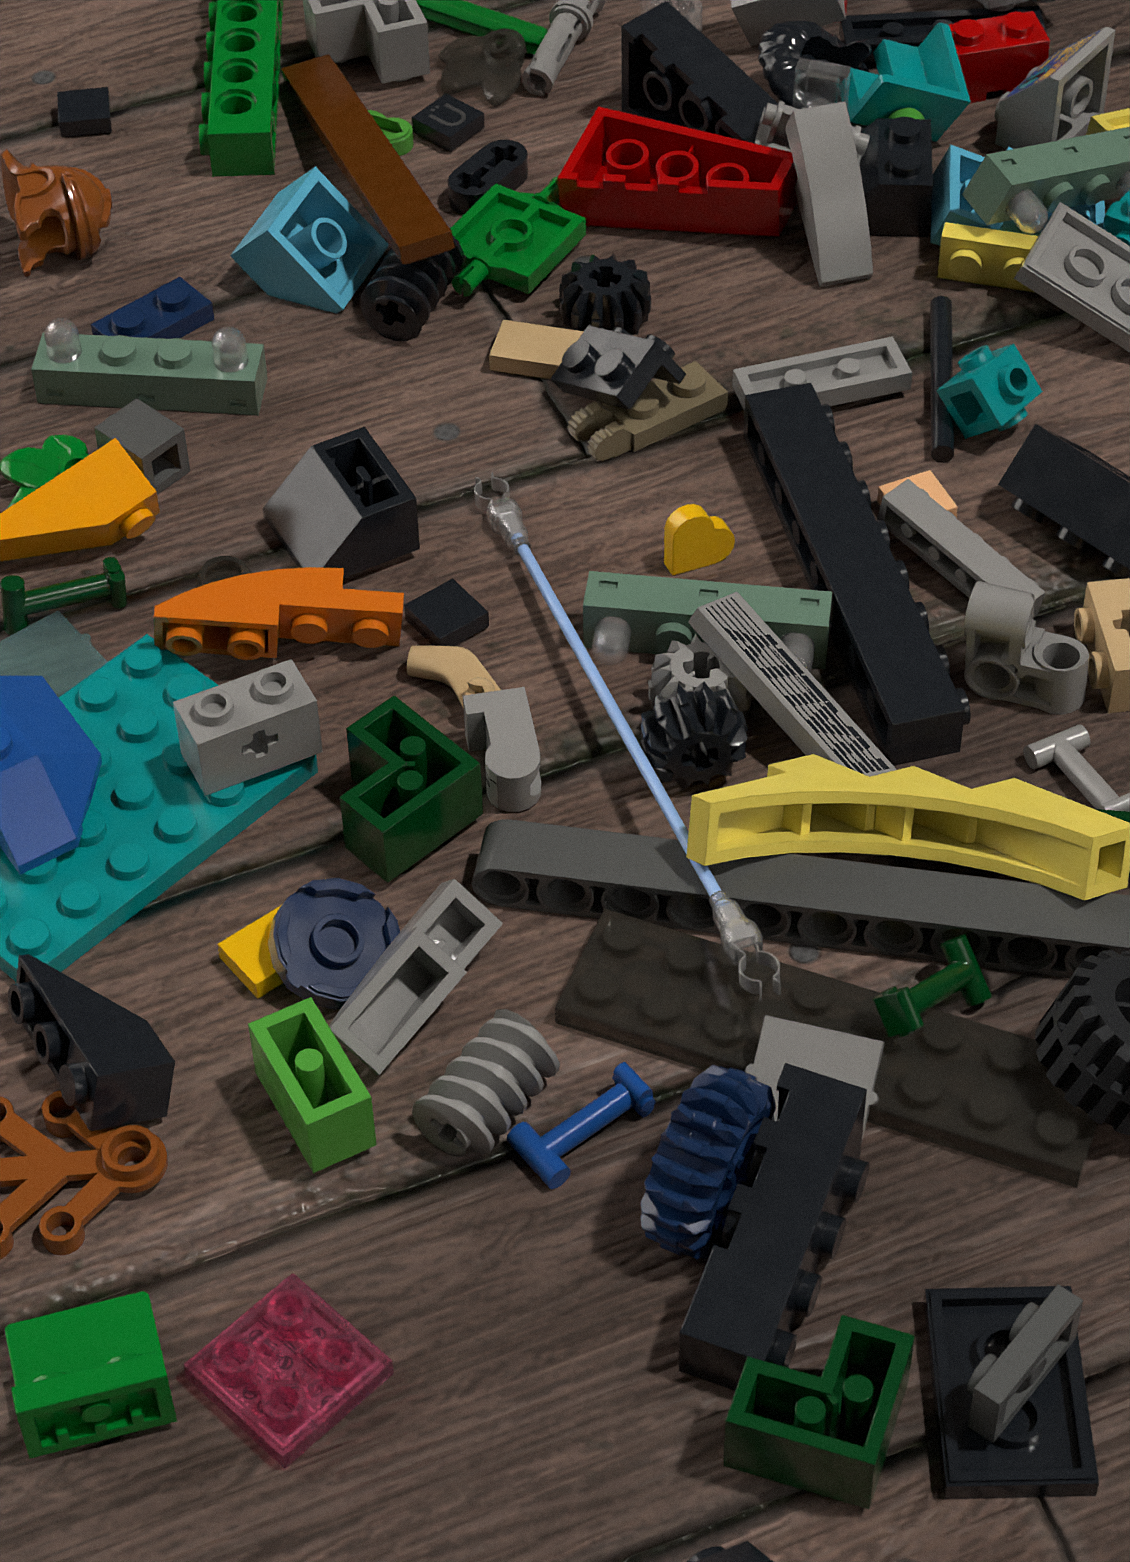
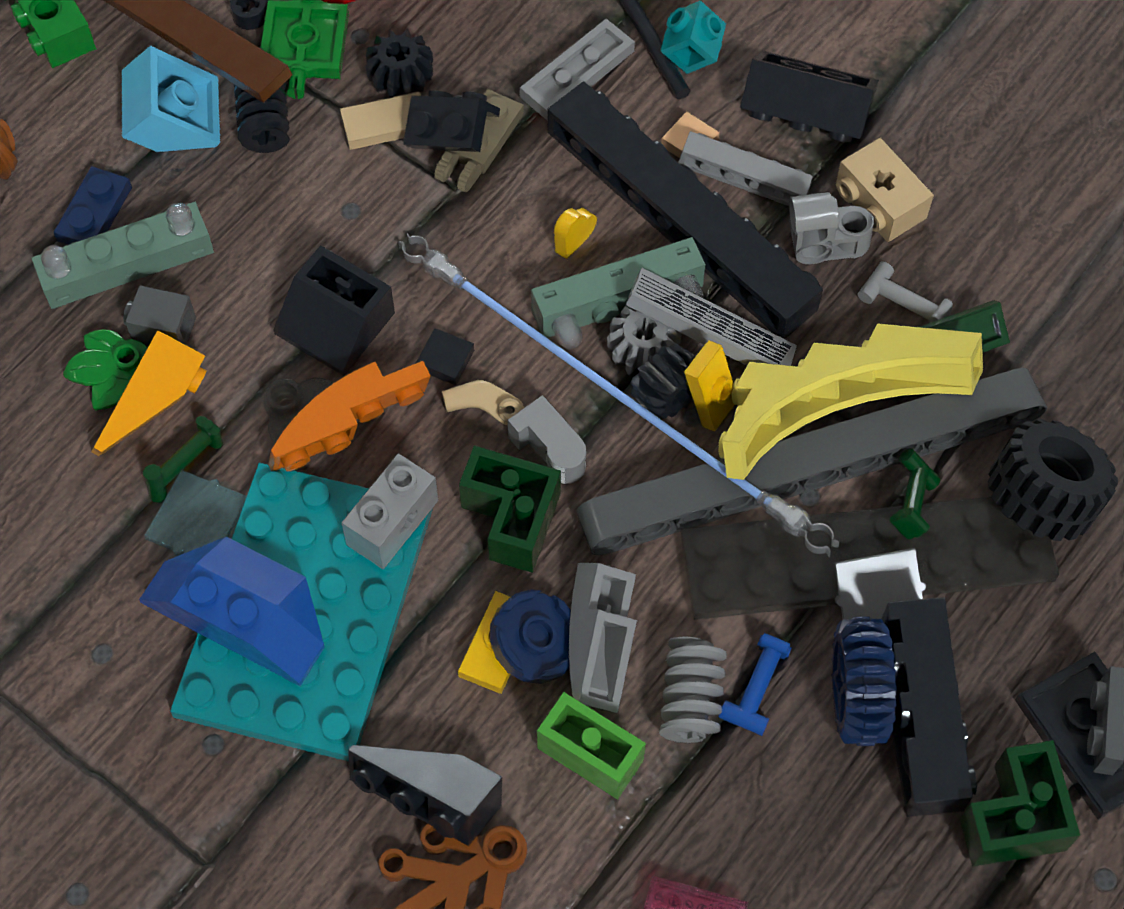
camera: 30 degrees left, 15 degrees up
none -> yellow plate [684,340,734,431]

